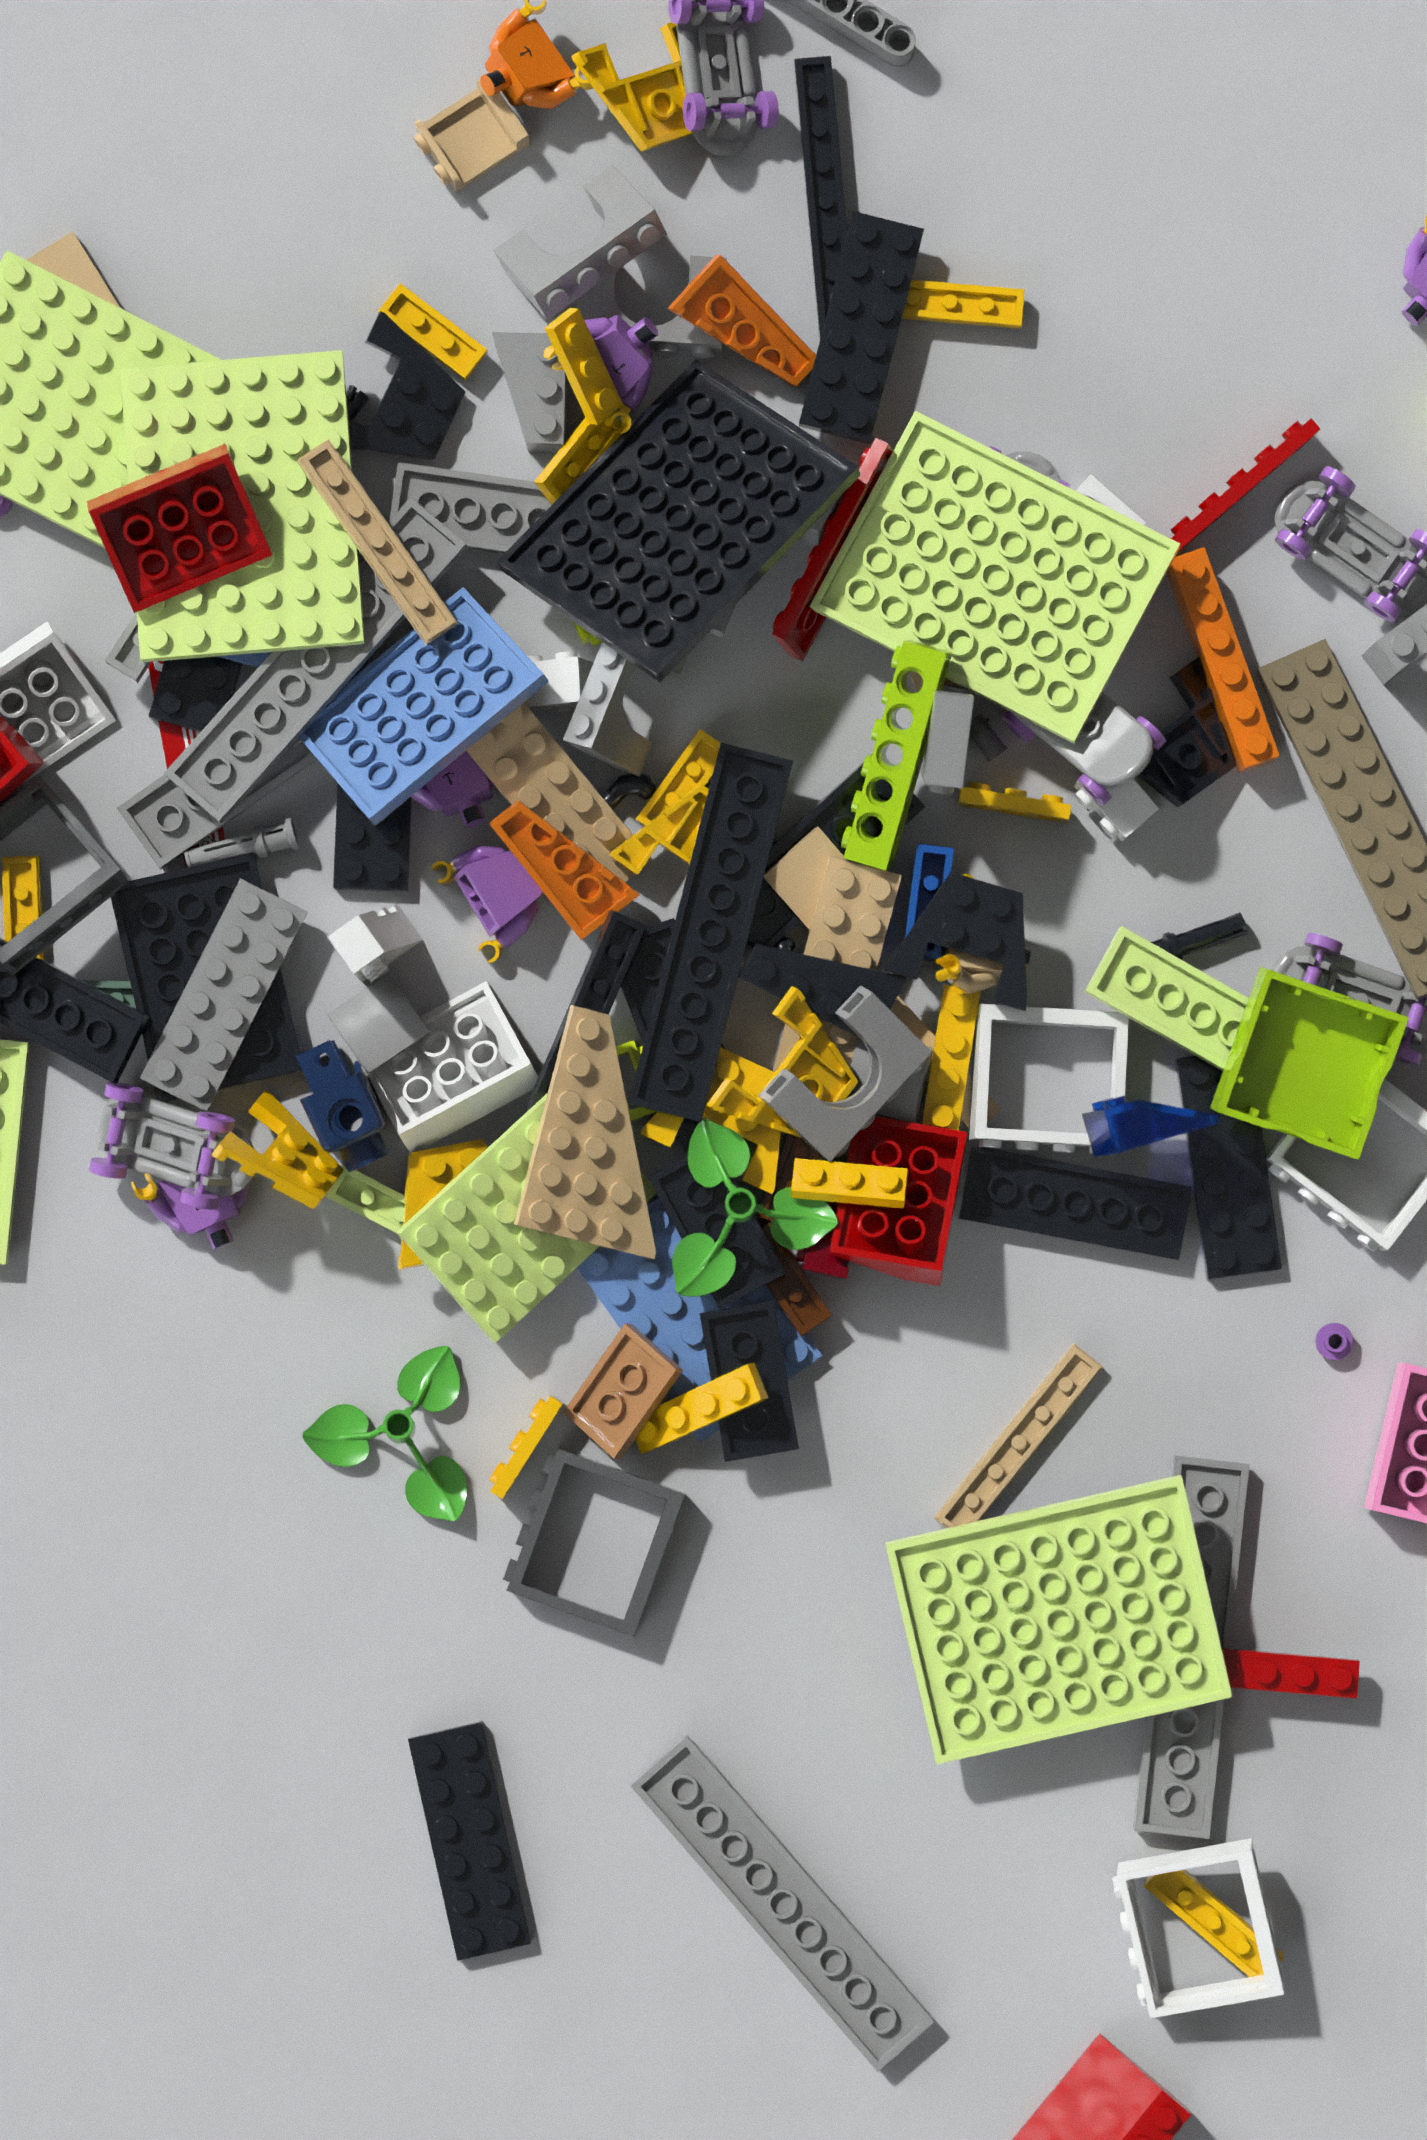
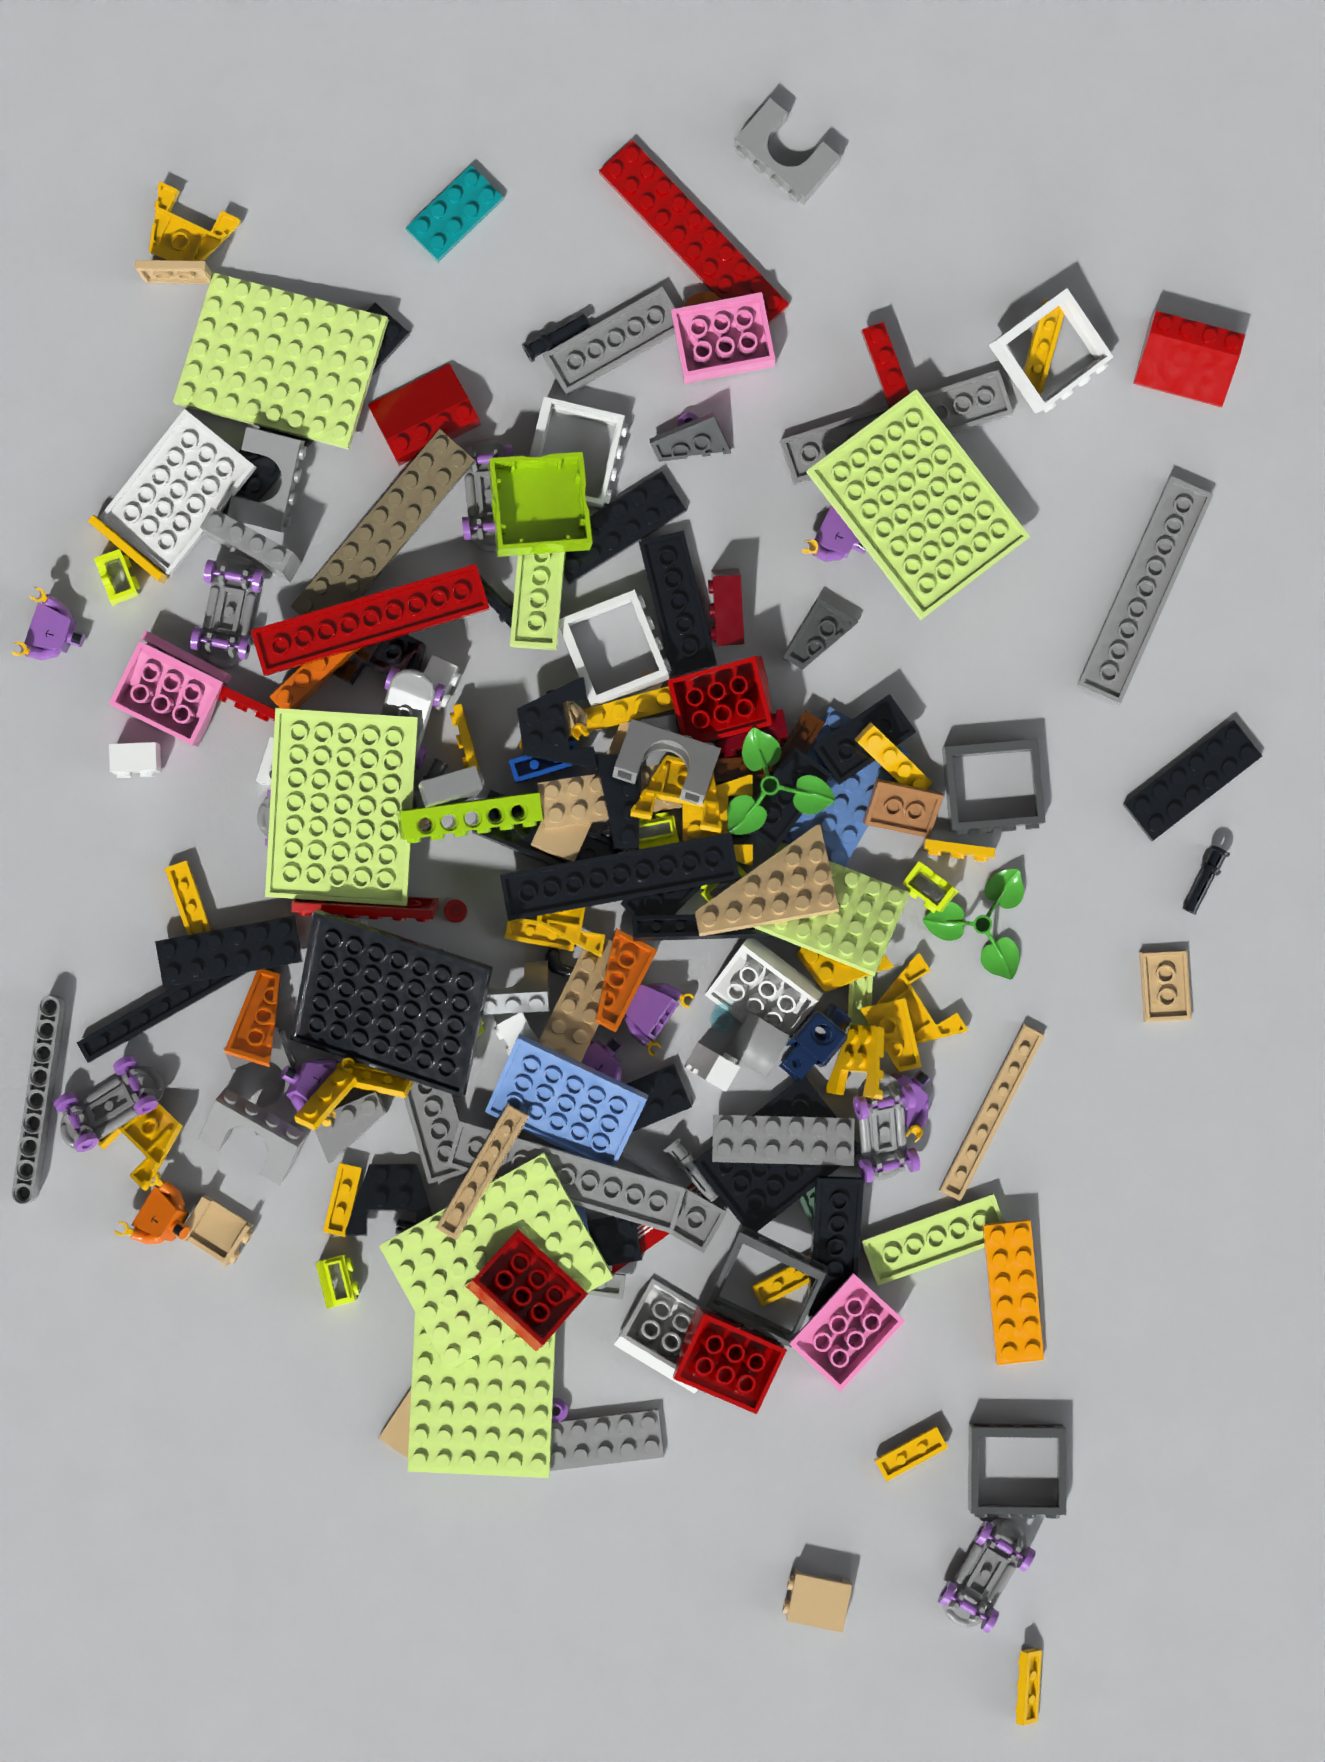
camera: 110 degrees left, 0 degrees up
yellow plate [791,1158,908,1209] -> none
tan tile [934,1343,1103,1528] -> none
clear blue slope [1082,1095,1221,1157] -> none
none -> bright pink slope [109,641,224,747]
none -> white brick [109,742,161,778]
none -> bright pink plate [141,630,231,684]
none -> red plate [250,564,490,676]
none -> neon yellow window [315,1253,360,1309]
none -> red tile [444,899,468,923]
none -> neon yellow window [639,812,679,849]
none -> dark grey wing [649,412,731,462]
none -> dark red wedge [708,568,745,646]
none -> clear light blue plate [710,1008,733,1032]
none -> dark grey wing [783,598,858,670]
none -> medium lavender torso [802,498,866,562]
none -> yellow wing [859,998,922,1072]
none -> yellow wing [875,953,968,1044]
none -> neon yellow window [902,861,959,913]
none -> tan tile [939,1024,1045,1201]
none -> tan tile [1139,950,1192,1022]
none -> black pin [1182,845,1230,915]

